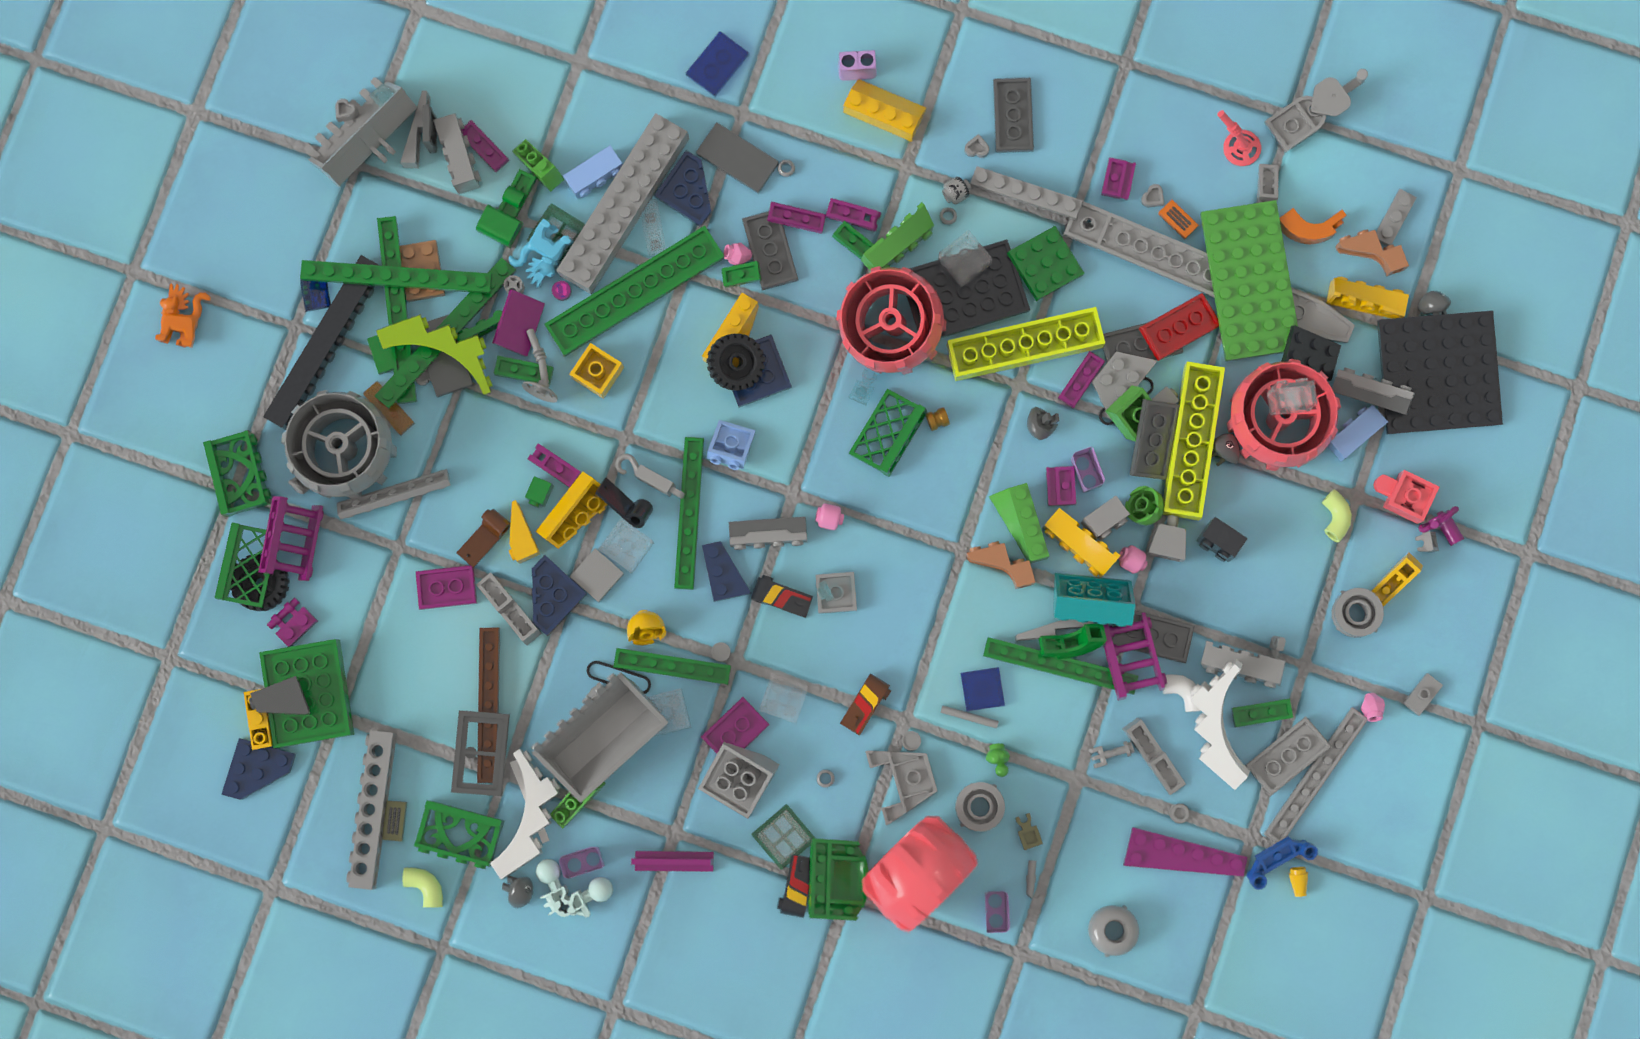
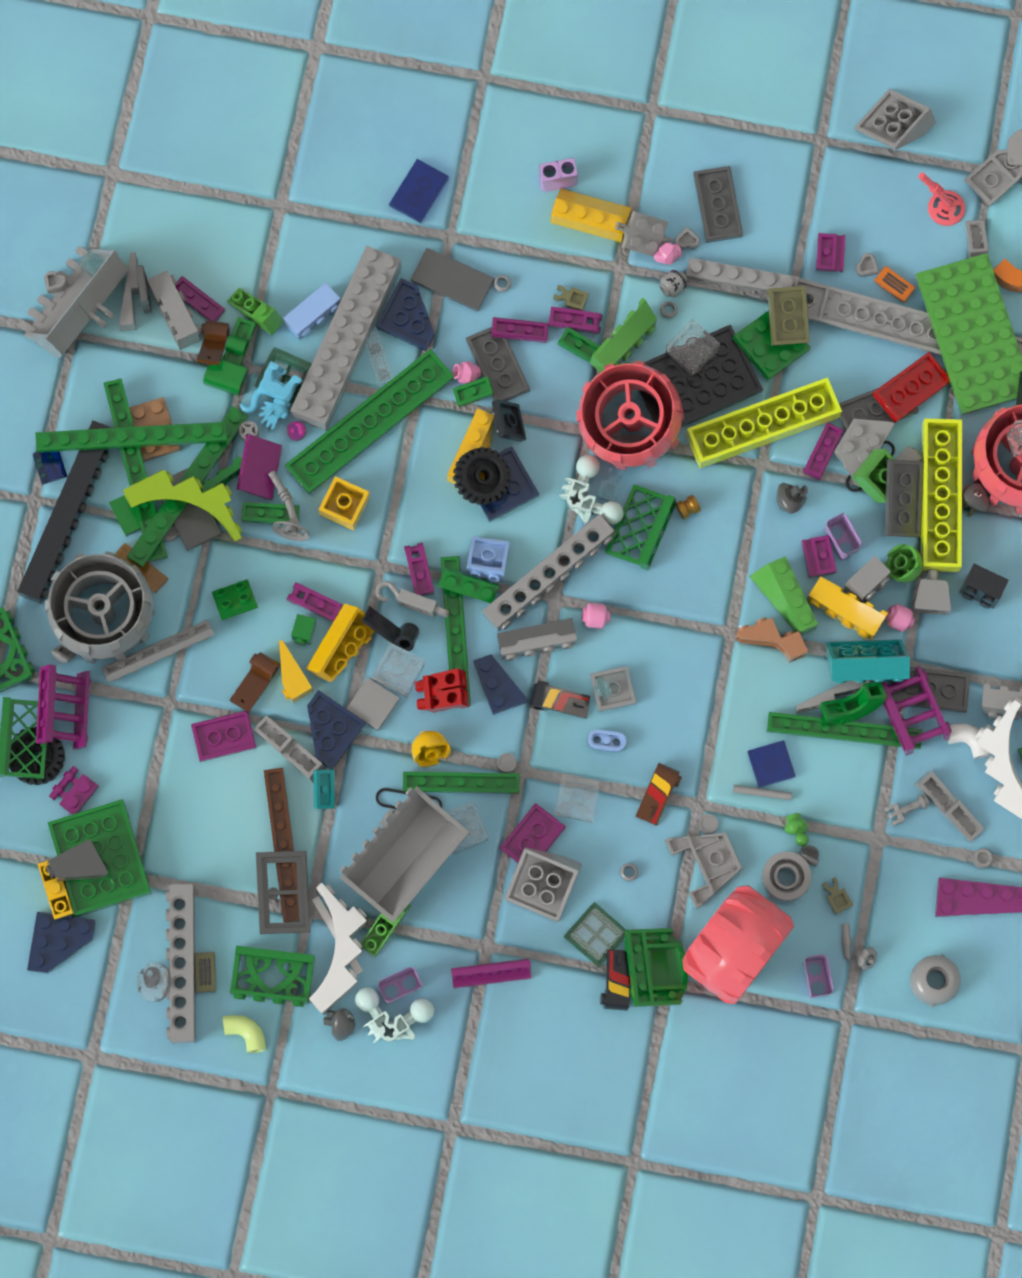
camera: 15 degrees left, 5 degrees down
none -> clear tile [137,962,172,1002]
none -> reddish brown door [197,320,230,366]
none -> green plate [212,579,258,620]
none -> teal plate [313,769,335,809]
none -> magenta plate [404,542,434,596]
none -> red hips [415,668,469,713]
none -> green plate [438,567,499,603]
none -> light grey brick [482,514,614,631]
none -> black plate [492,399,526,442]
none -> olive plate [553,285,589,311]
none -> light aqua piece [559,455,624,525]
none -> light blue plate [587,729,626,752]
none -> light grey plate [615,211,674,257]
none -> bright pink rock [654,242,682,265]
none -> olive plate [767,286,810,346]
none -> flat silver plate [799,845,819,867]
none -> light grey slope [854,89,936,150]
none -> light grey piece [856,947,878,970]

